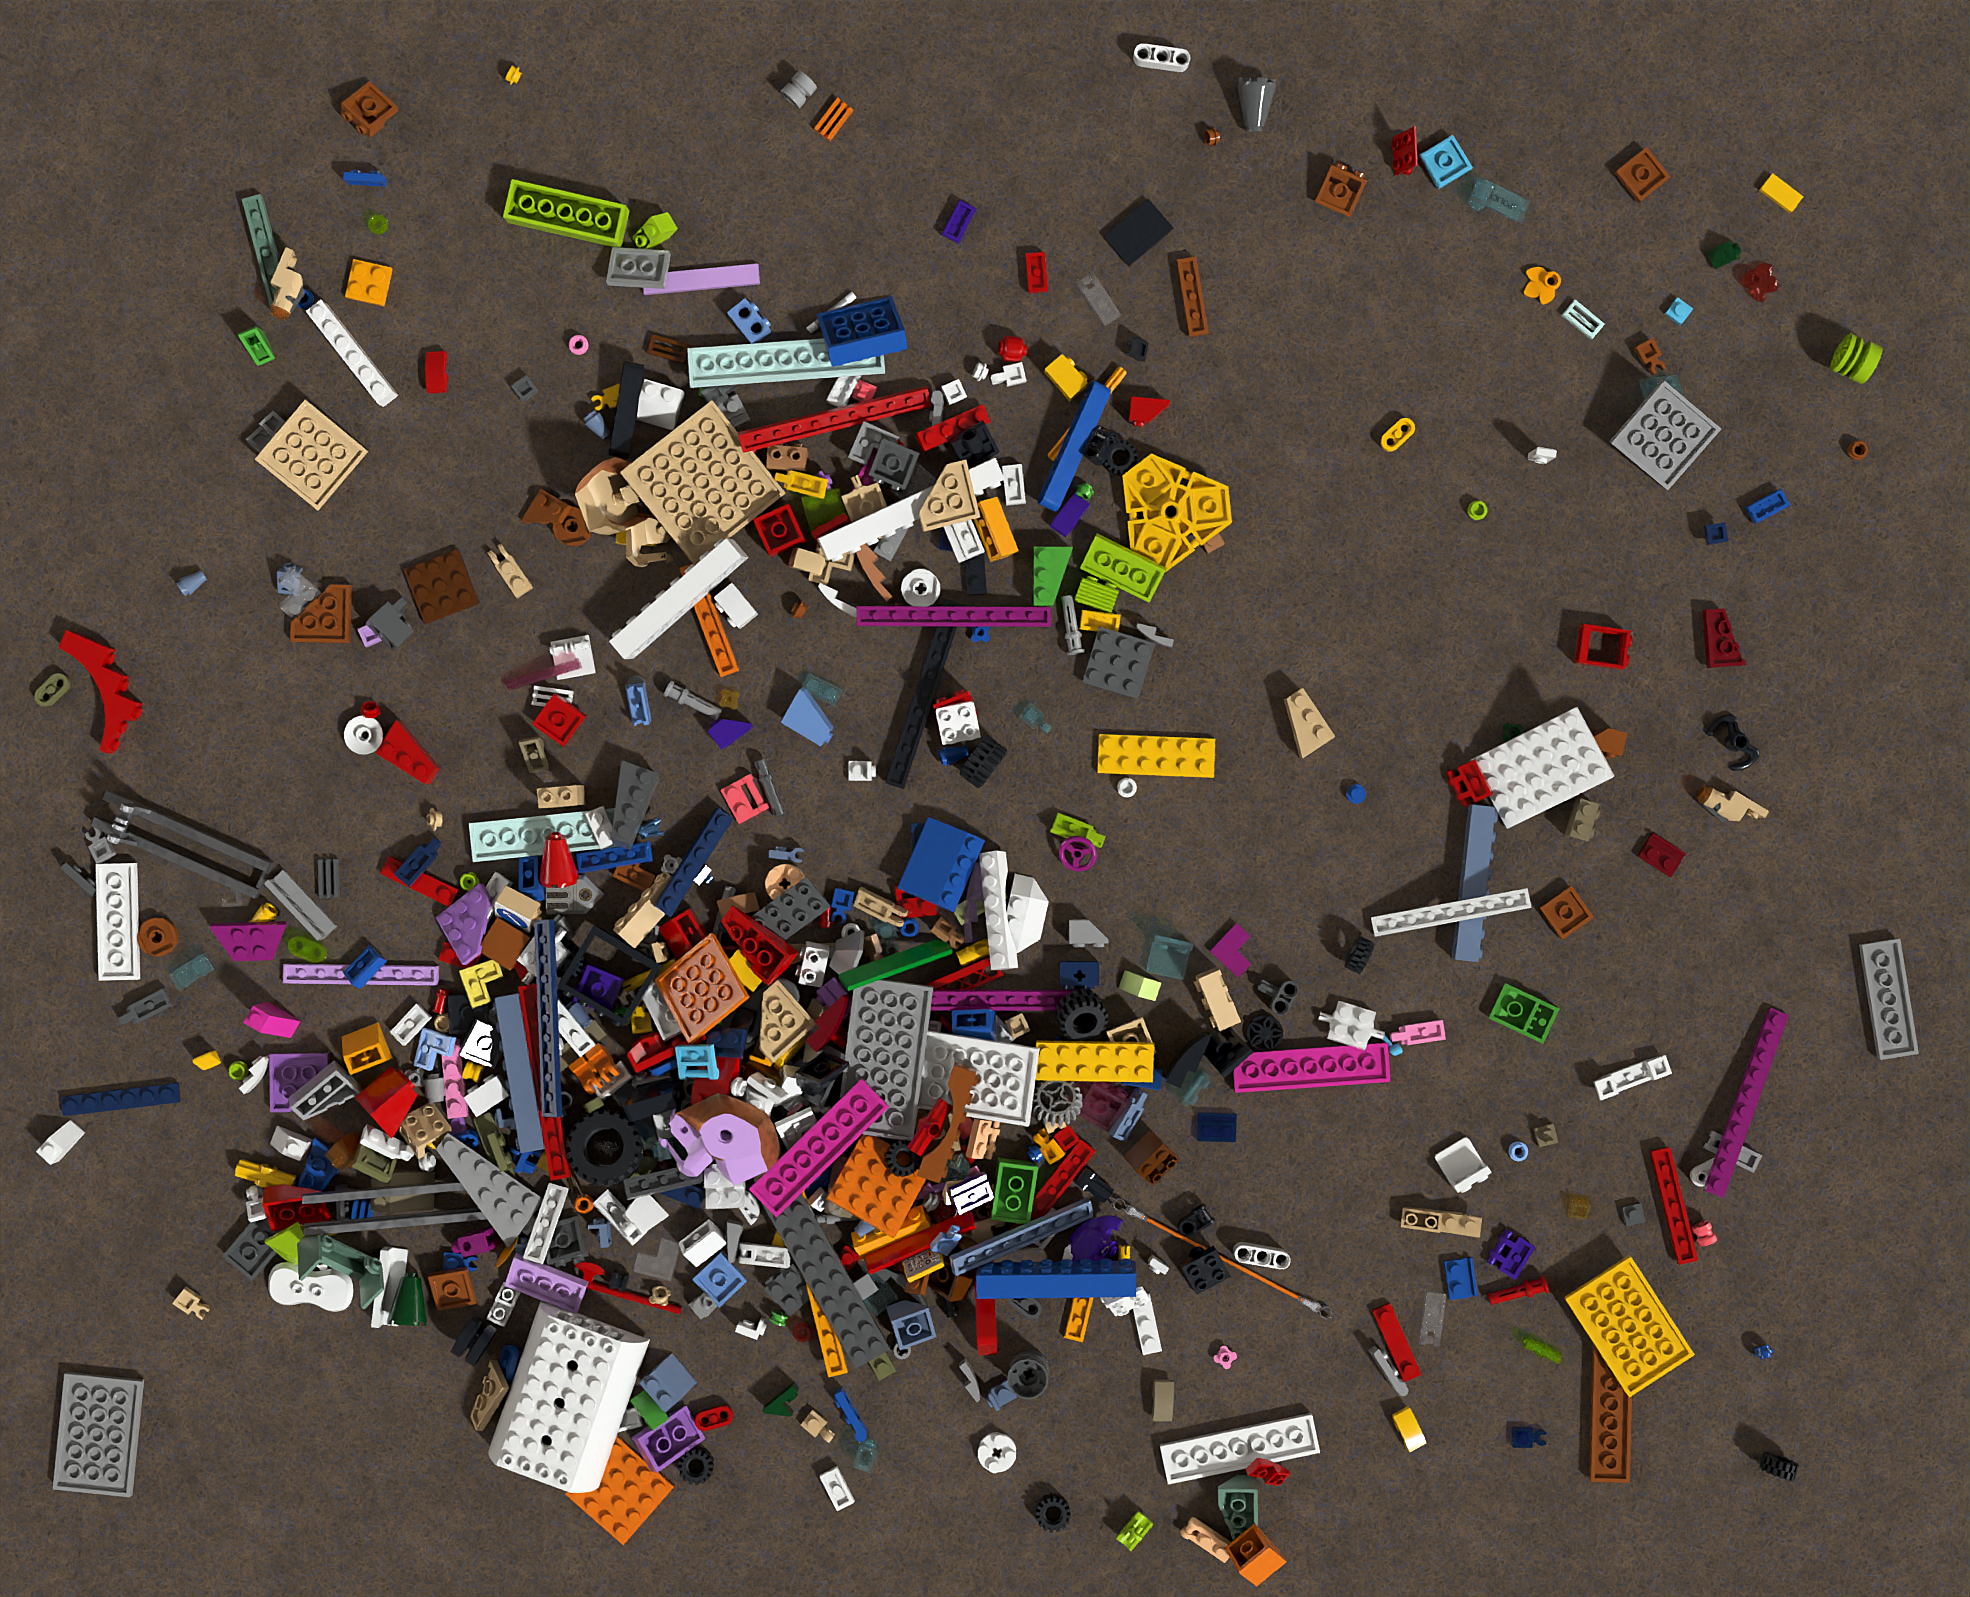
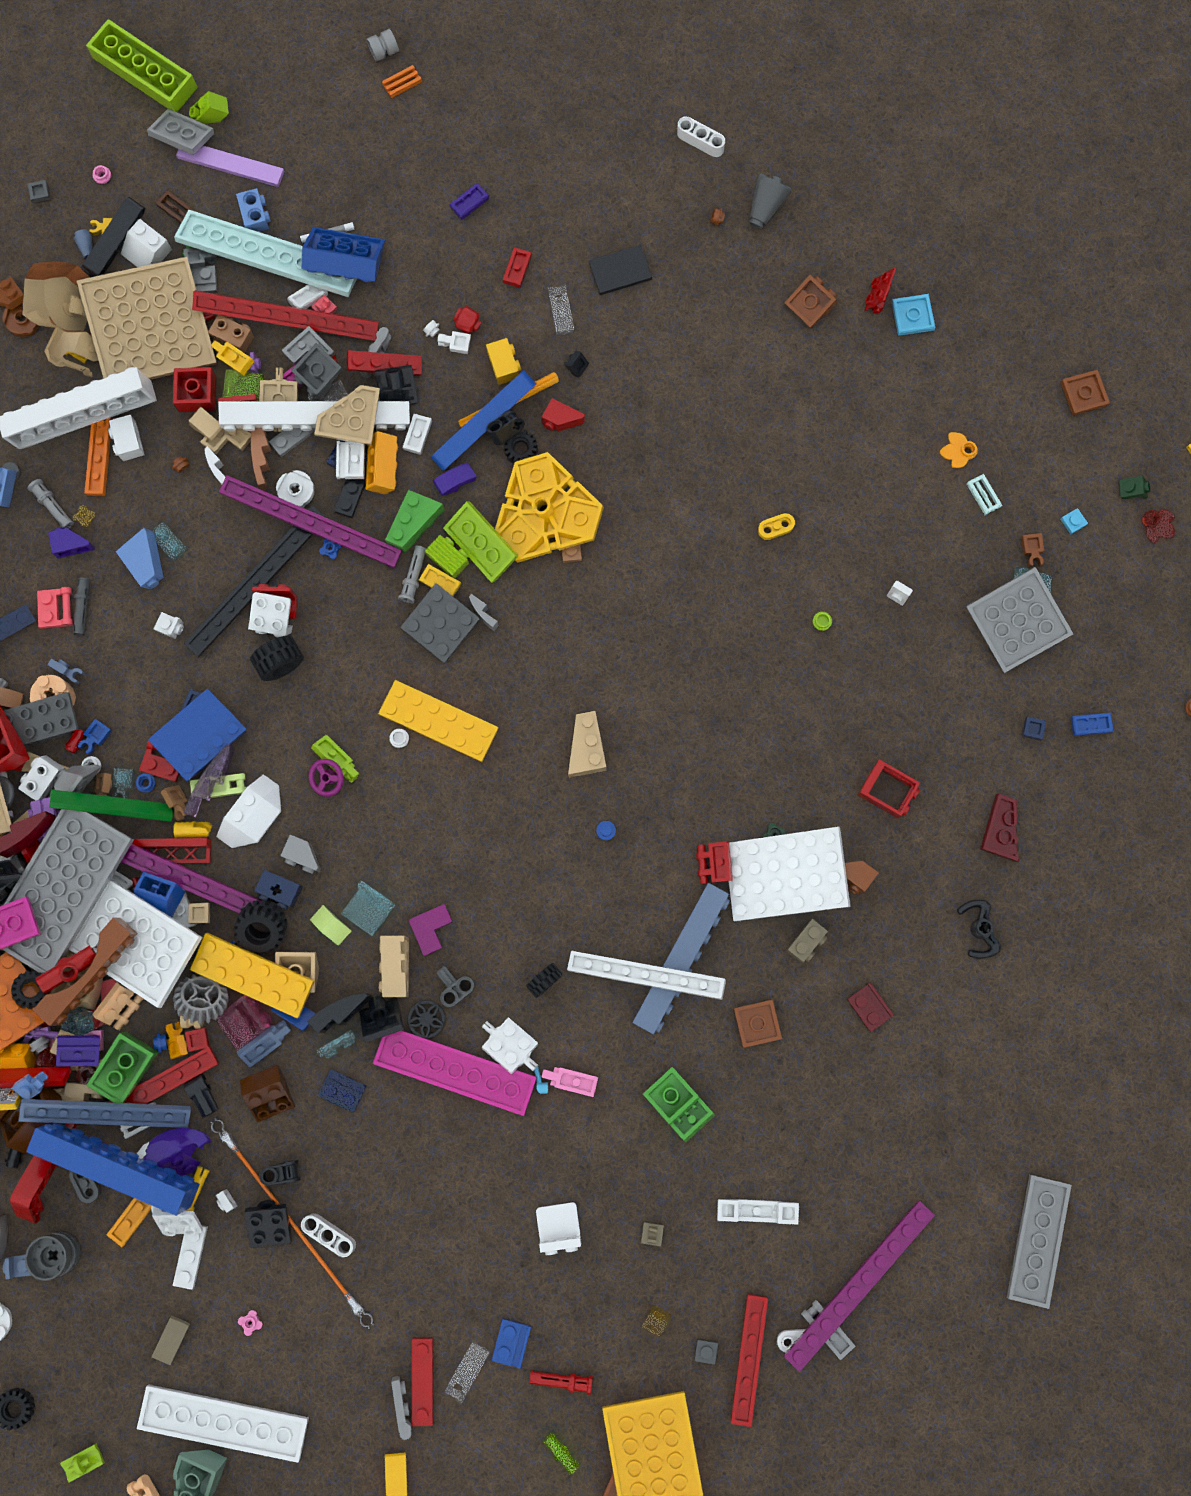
camera: 30 degrees right, 10 degrees down
tan hinge [853,887,908,927] -> none
blue cone [938,746,968,766] -> none
white plate [941,379,967,406] -> none
white arch [979,851,1018,970] -> none
clear light blue plate [1018,702,1052,734] -> none
bright green plate [1075,483,1094,500] -> none
dark orange plate [1176,256,1209,338] -> none
red slope [1245,1458,1290,1486] -> none
tan slope [1401,1207,1482,1238] -> none
clear light blue door [1468,178,1530,223] -> none
dark purple plate [1486,1229,1535,1280] -> none
light blue plate [1508,1141,1528,1161] -> none
coral wheel [1691,1220,1717,1247] -> none
tan plate [1696,785,1769,822] -> none

